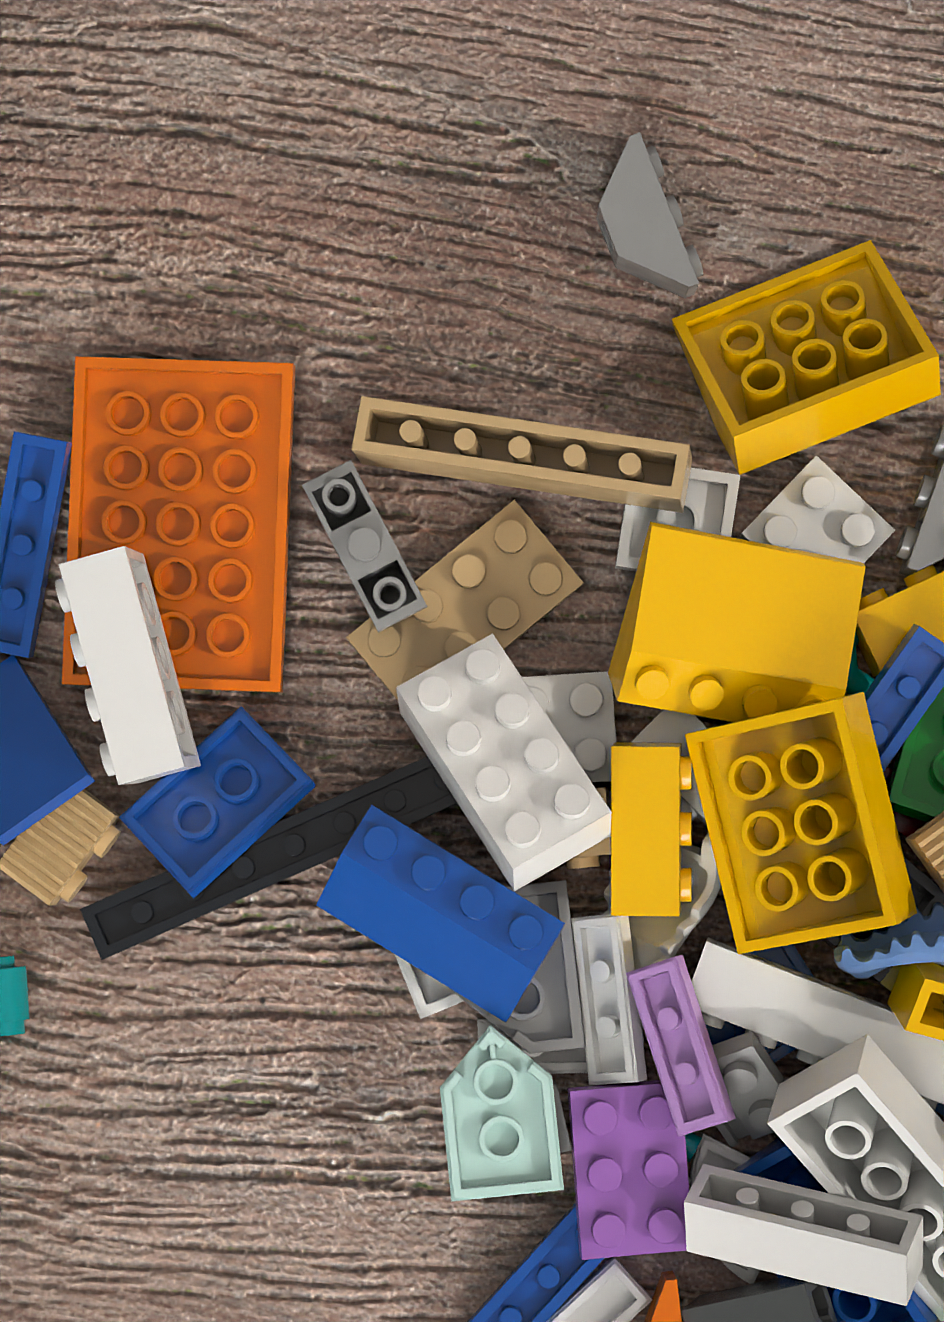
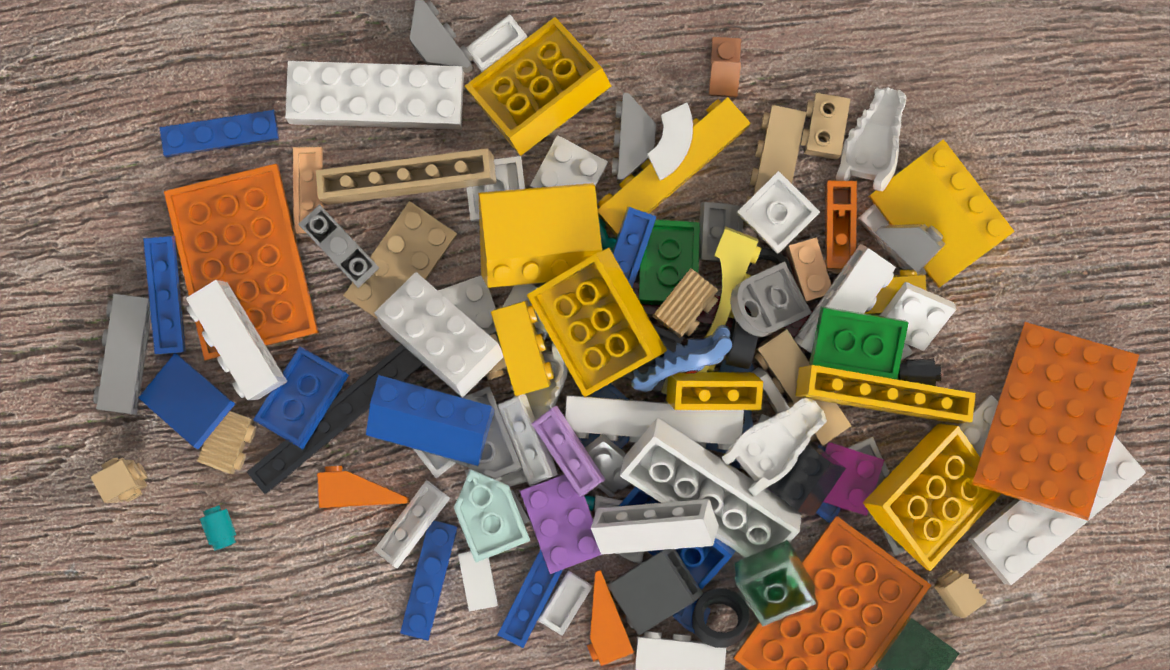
camera: 20 degrees left, 0 degrees up
none -> blue plate [160,110,279,157]
none -> white brick [285,61,464,130]
none -> light nougat tile [293,147,323,235]
none -> orange slope [317,466,409,508]
none -> white tile [374,480,450,569]
none -> blue plate [400,520,458,641]
none -> white tile [458,551,498,612]
none -> white tile [466,14,528,72]

